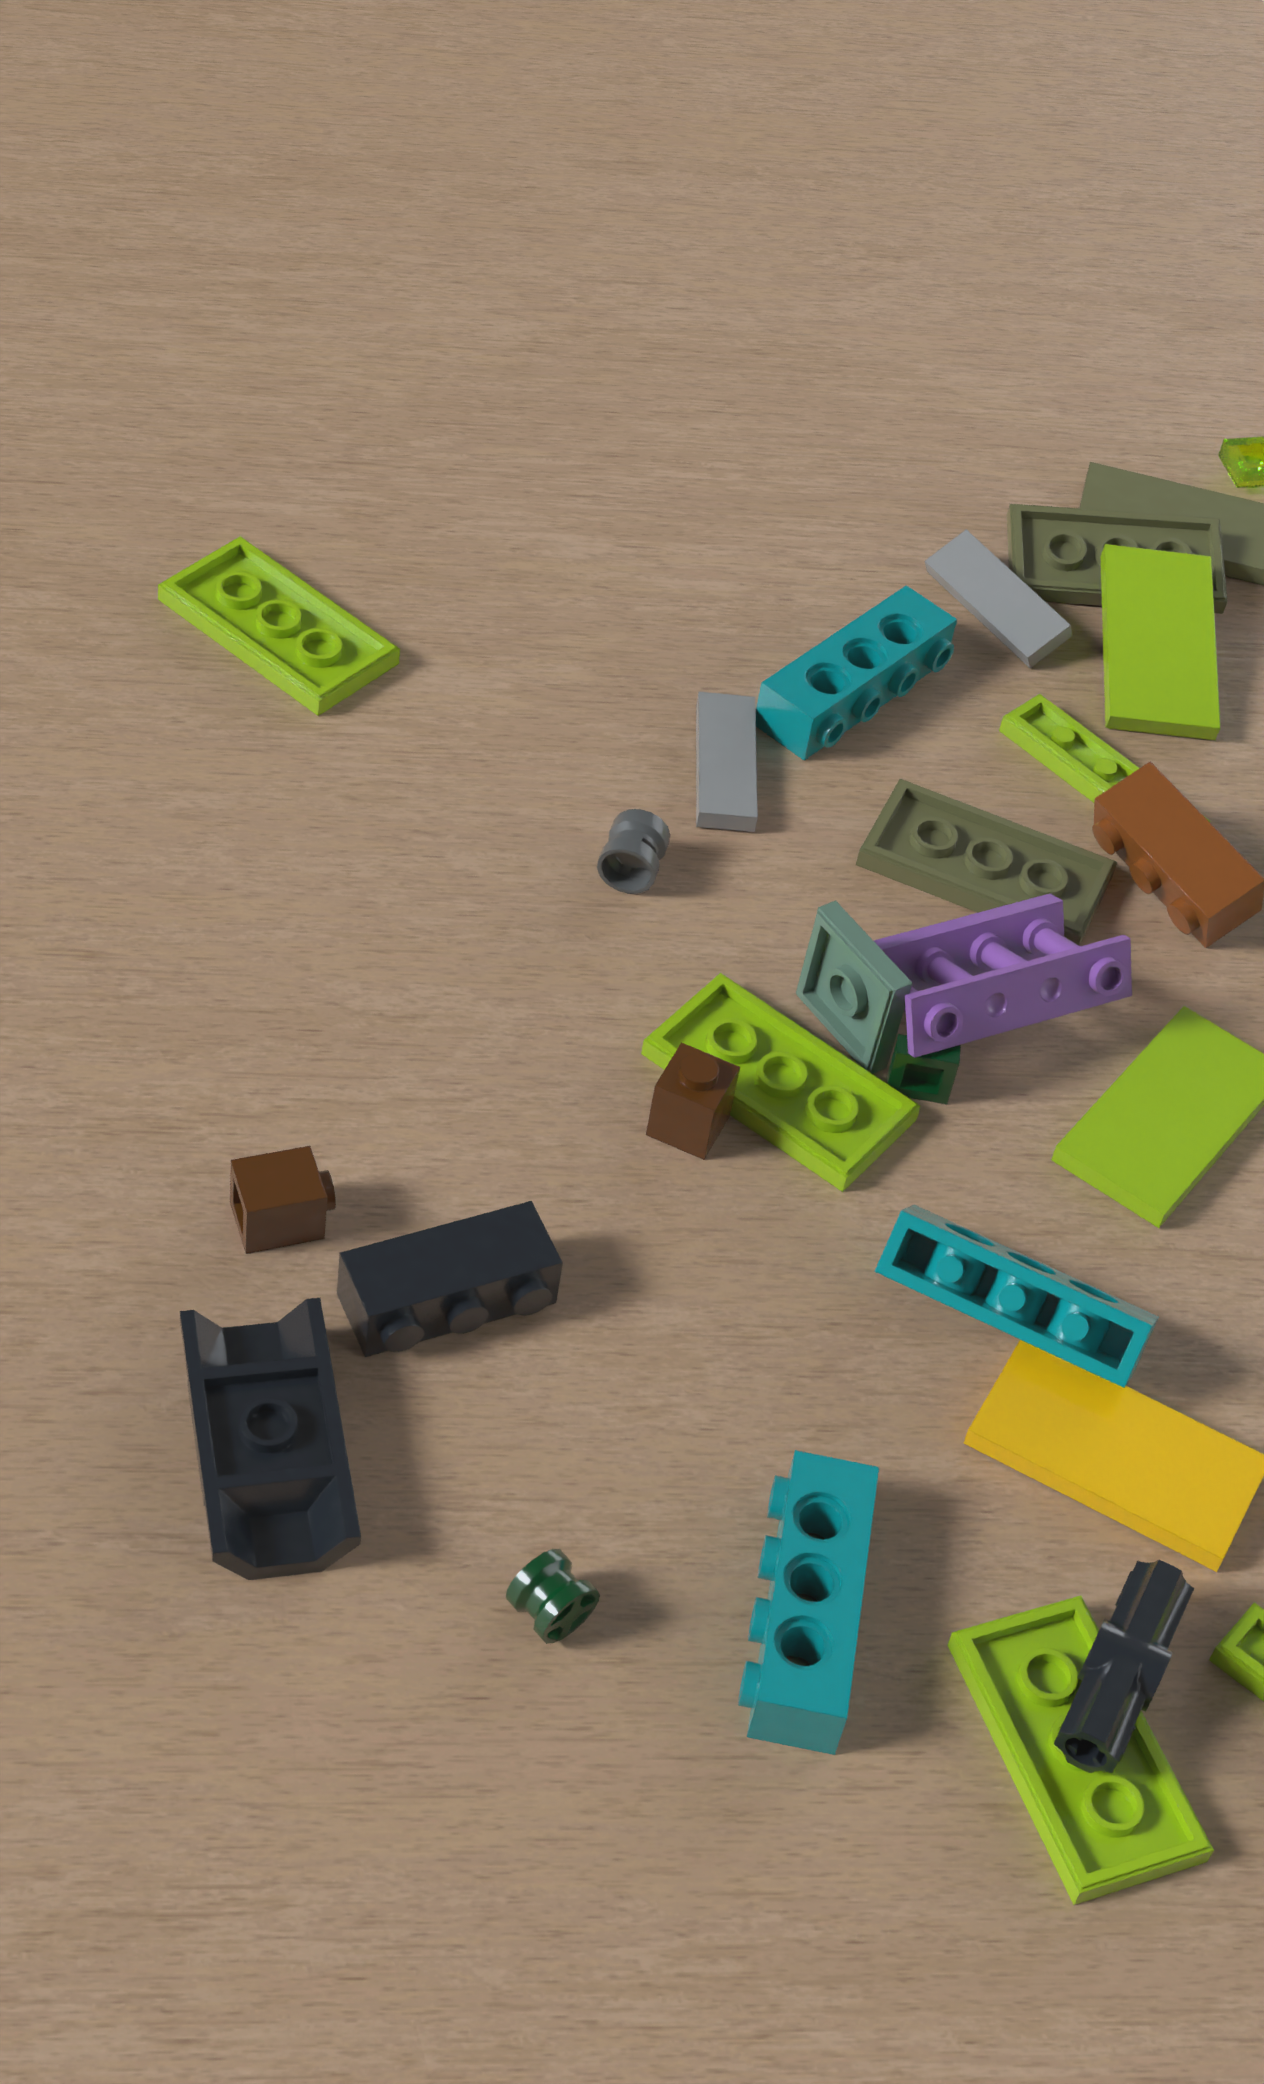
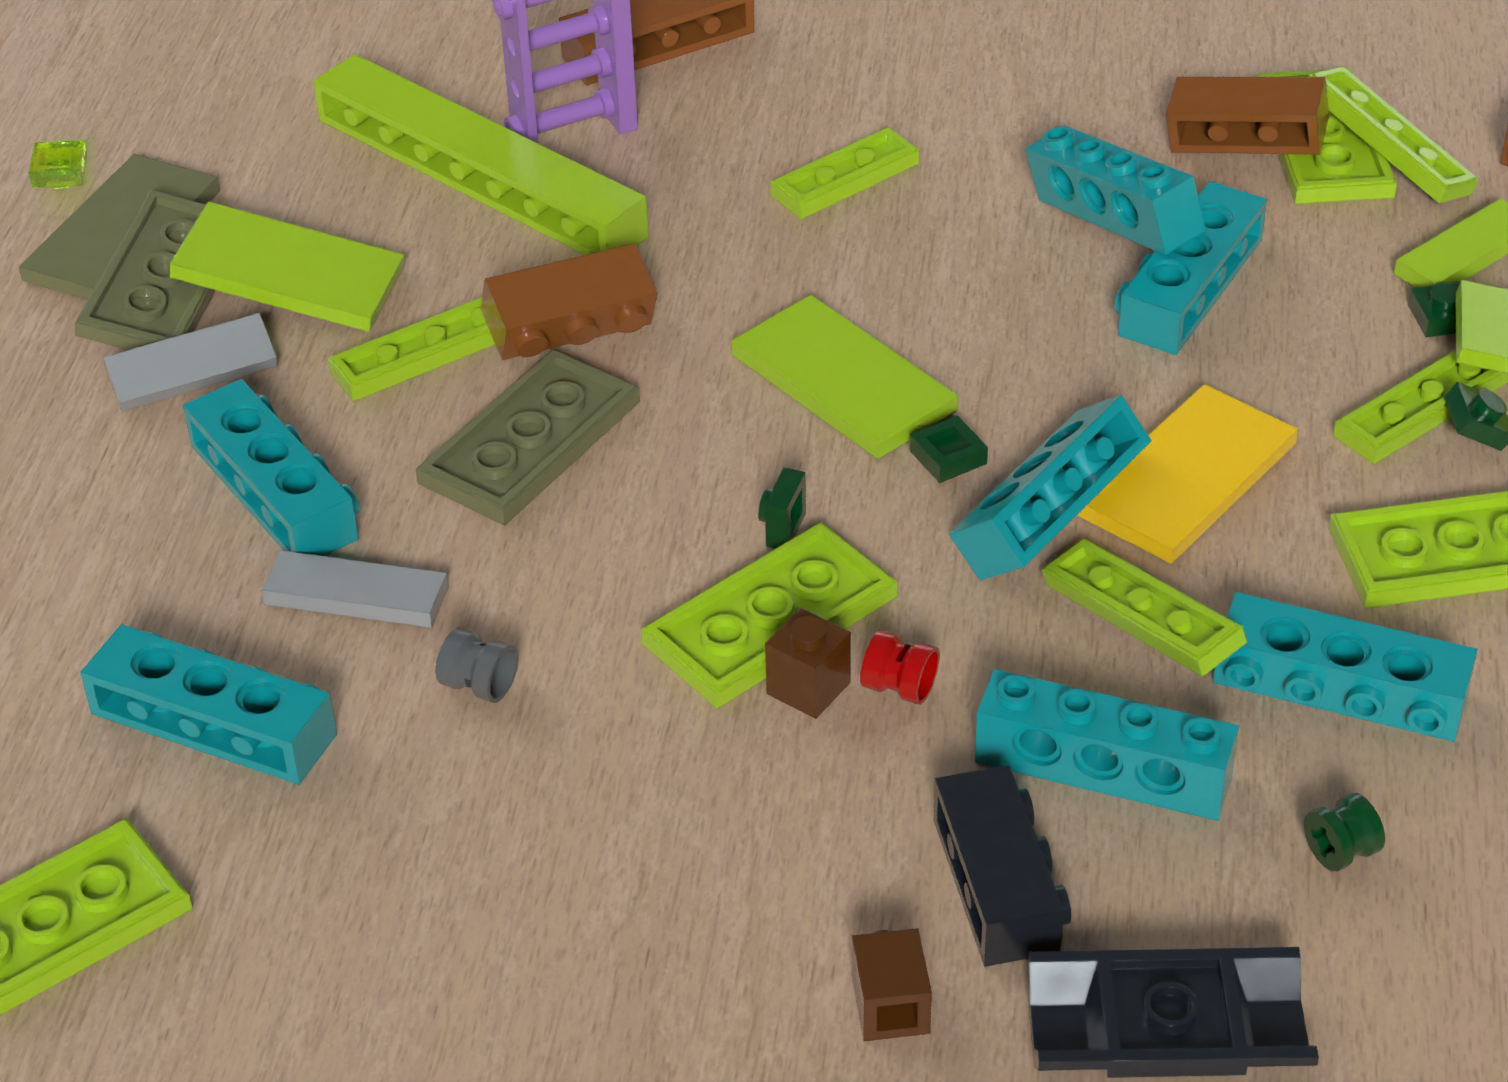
camera: 70 degrees left, 5 degrees down
sand green tile [796,900,912,1074] -> none
medium lavender fence [874,894,1132,1058] -> none
black piece [1054,1560,1194,1773] -> none
none -> teal brick [80,624,337,785]
none -> red wheel [860,630,940,705]
none -> dark green plate [910,415,988,483]
none -> teal brick [975,669,1239,821]
none -> lime tile [1042,538,1247,677]

